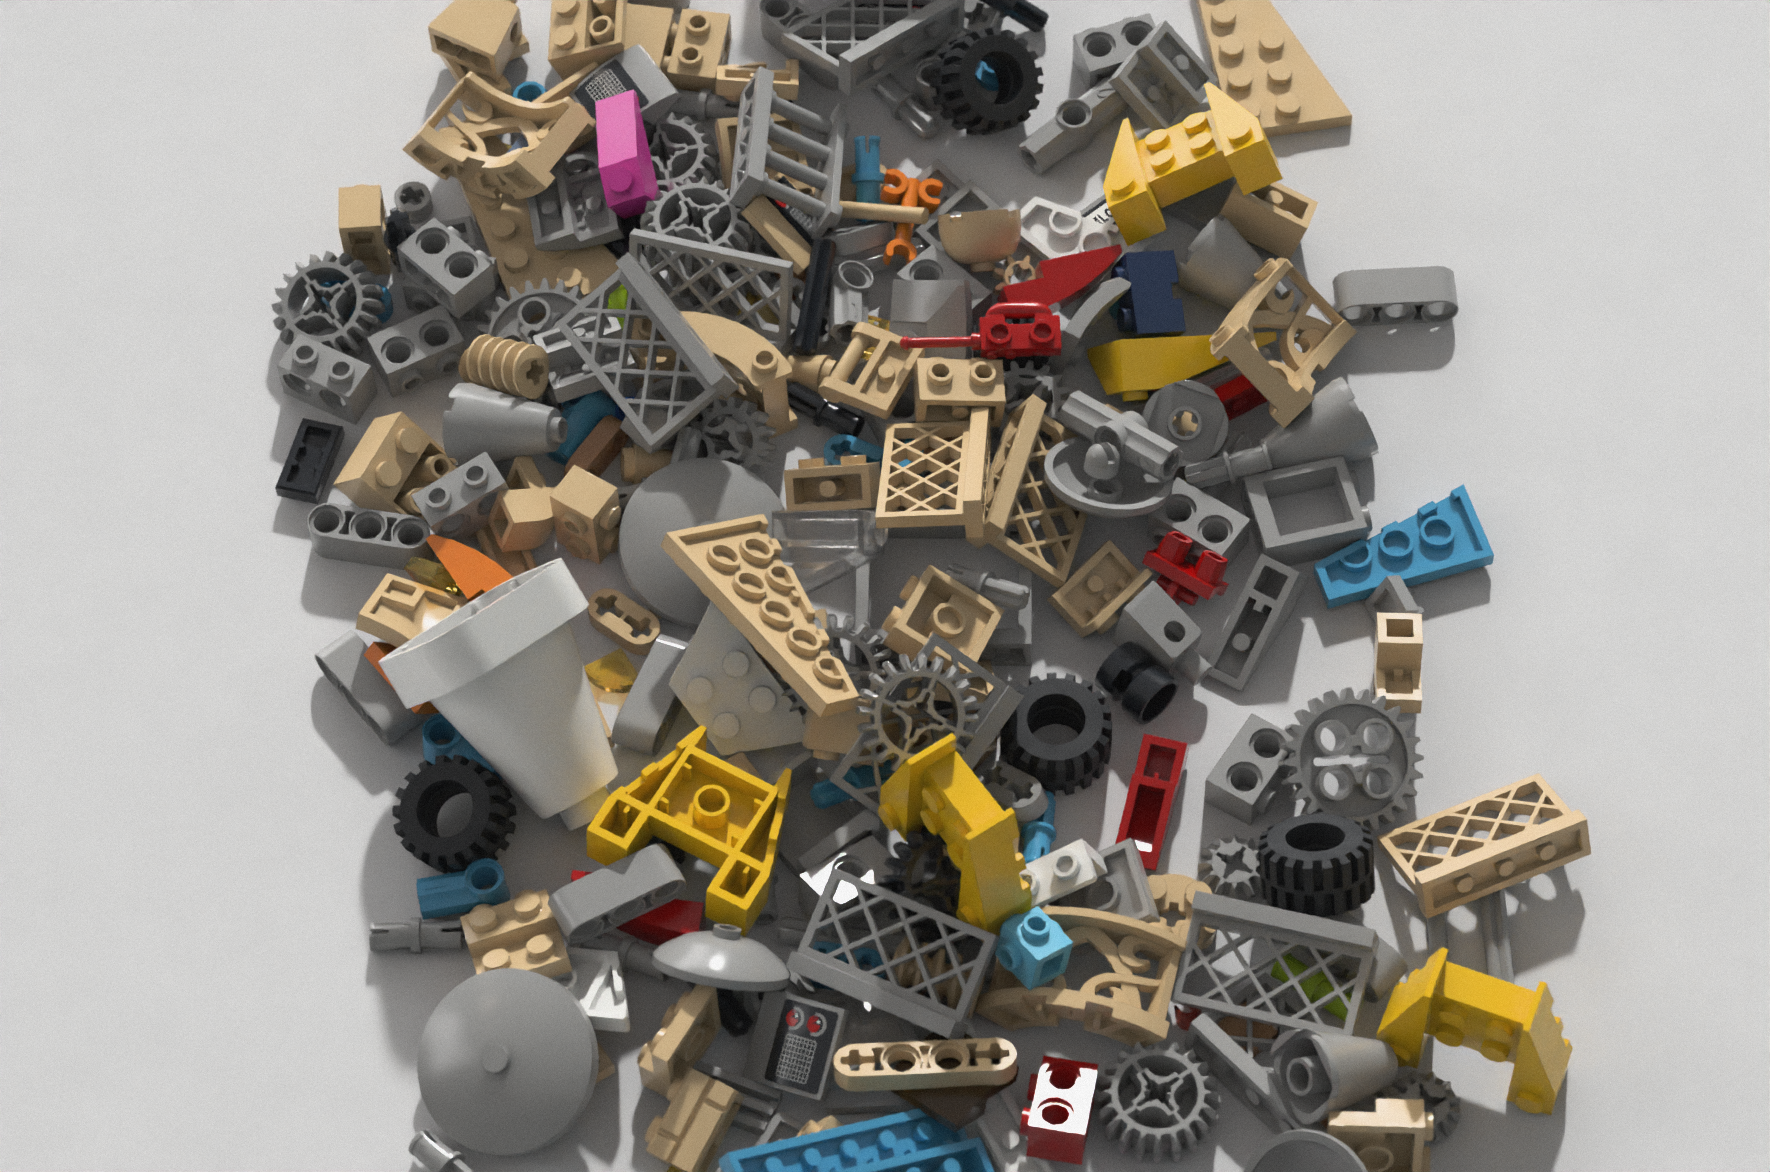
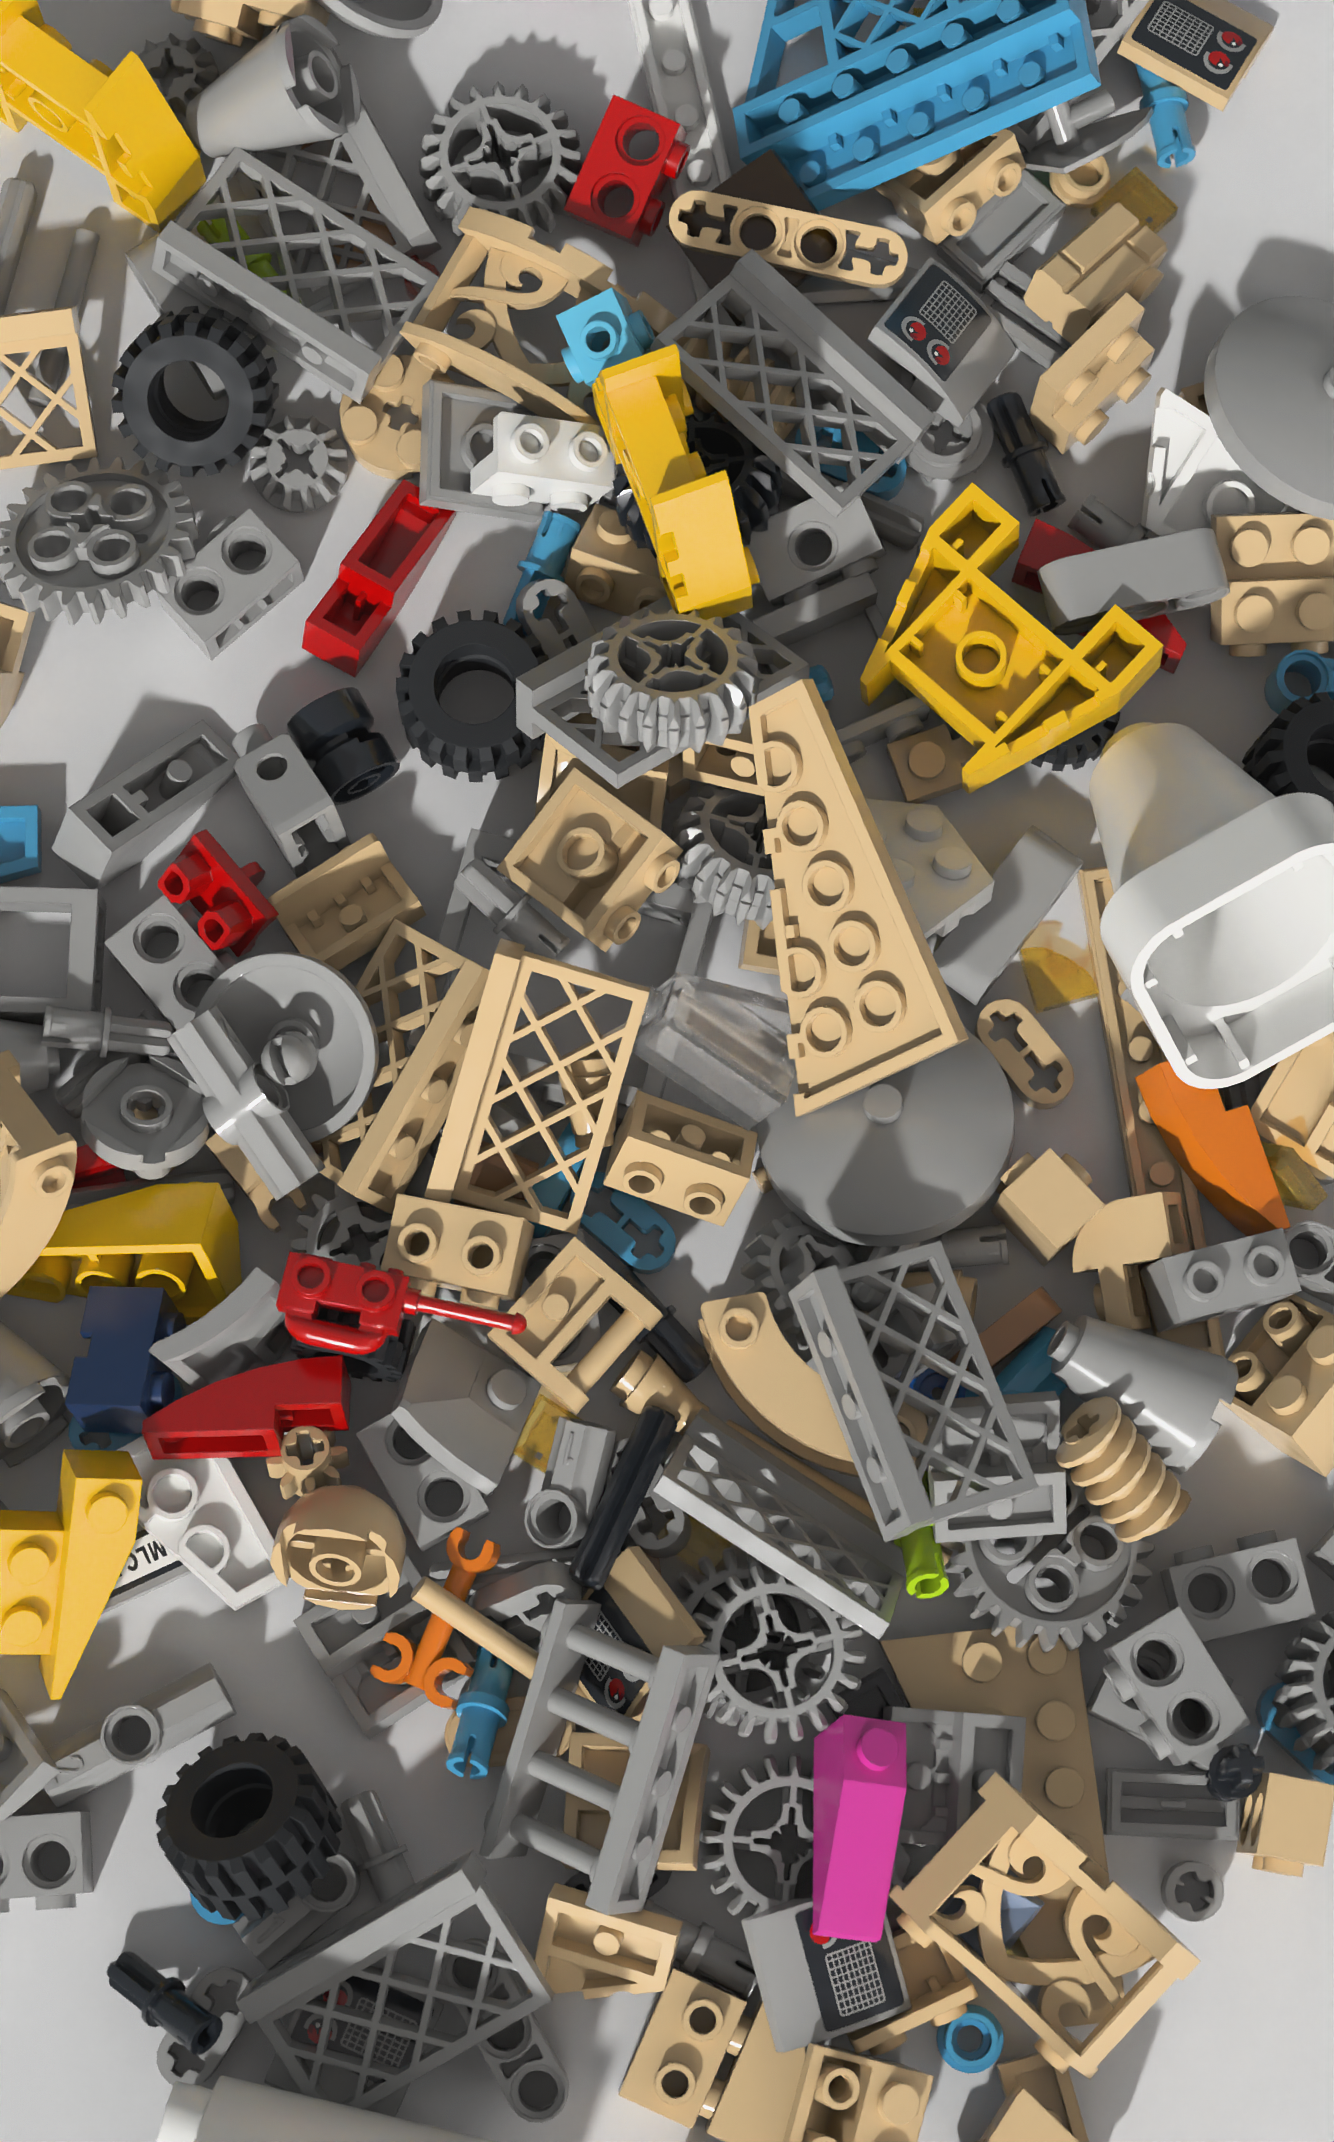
camera: 170 degrees left, 20 degrees up
light grey dish [652,924,790,991] -> none

